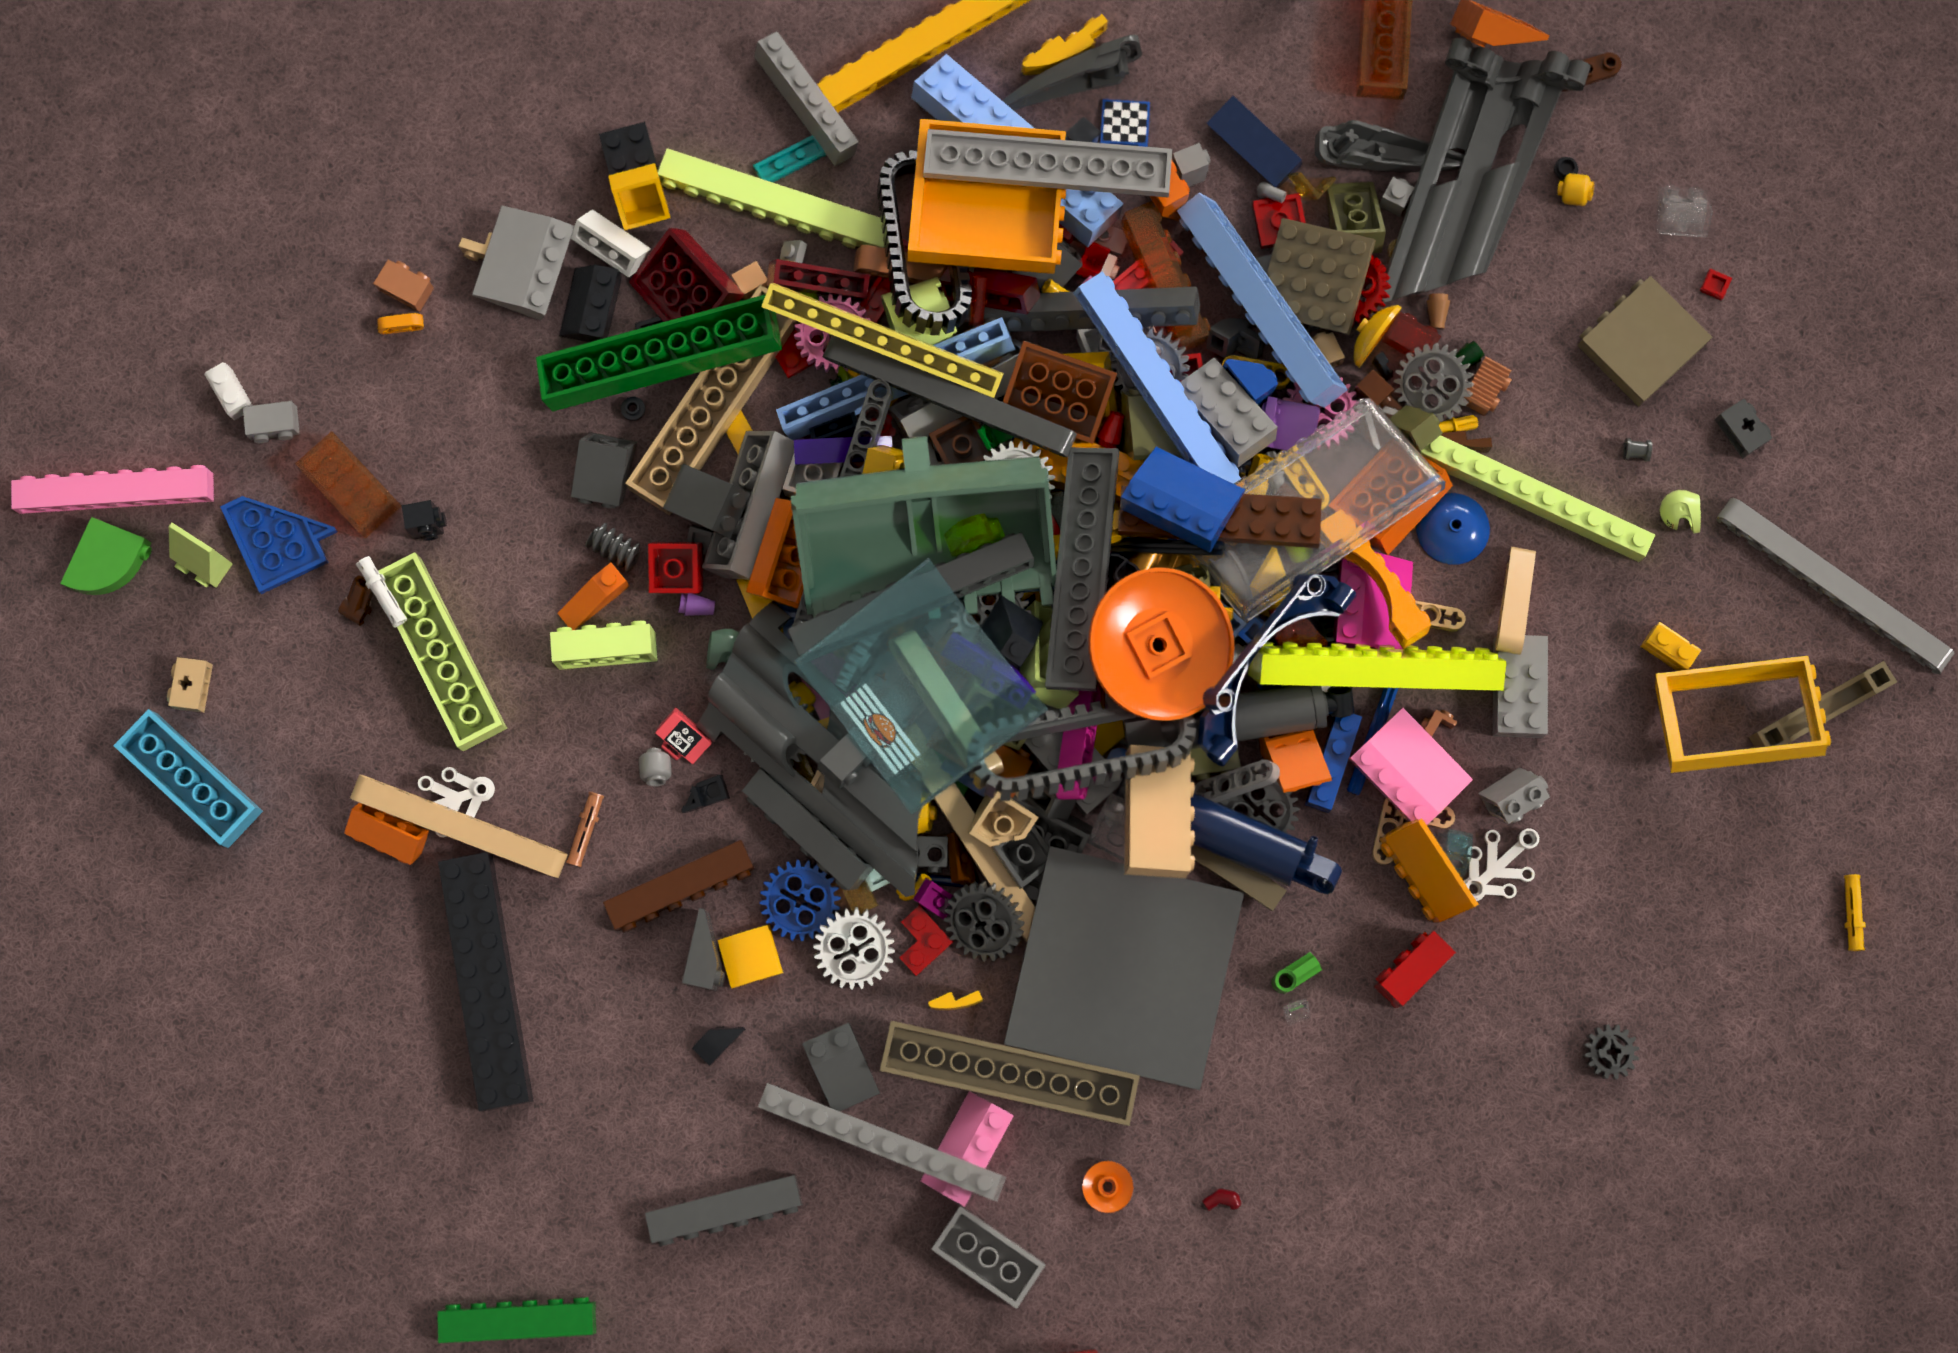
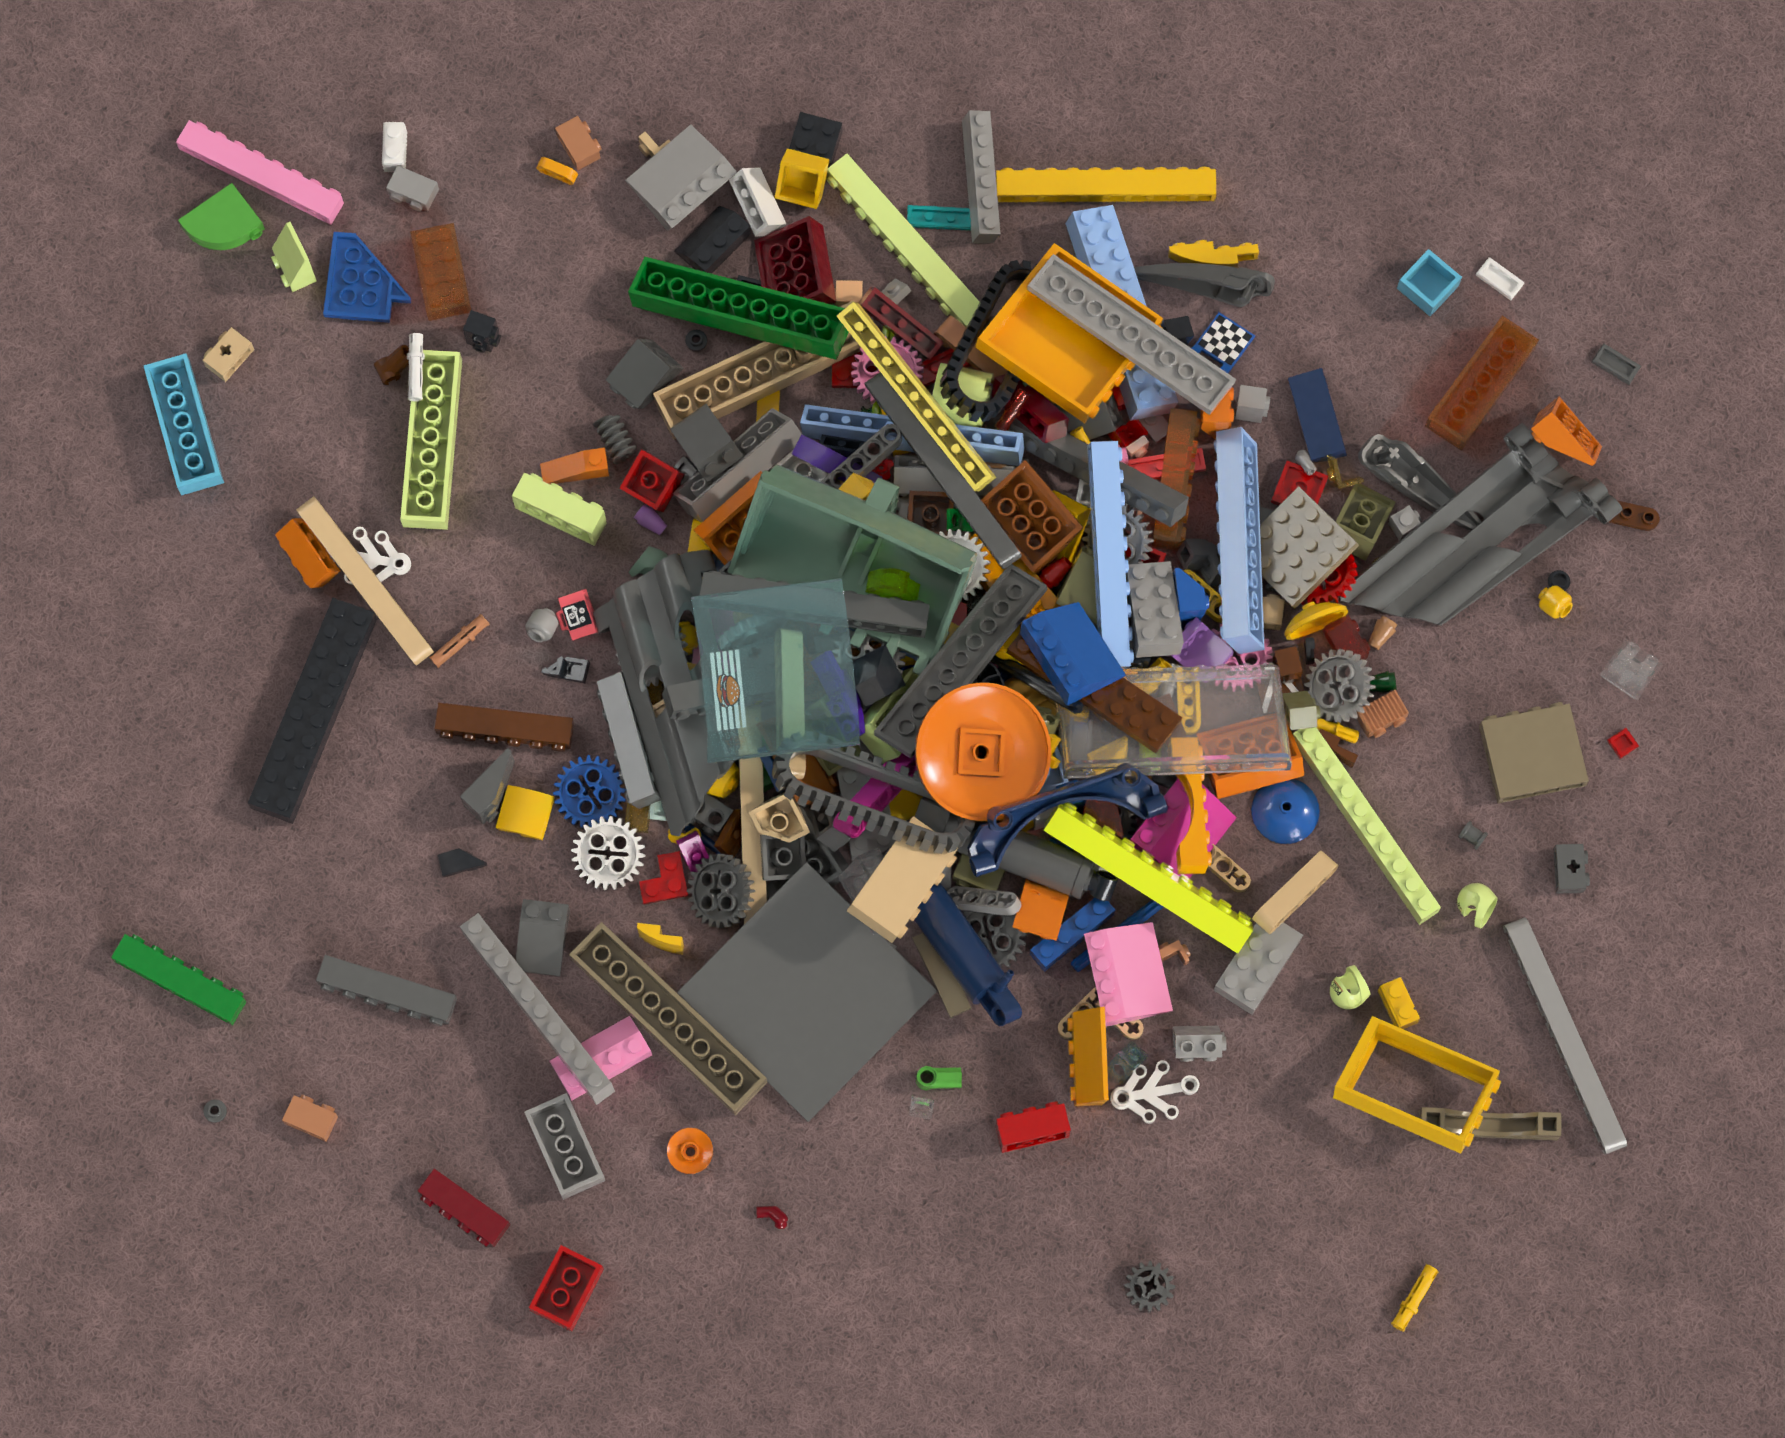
camera: 30 degrees right, 5 degrees down
none -> yellowish green helmet [1330,965,1371,1009]

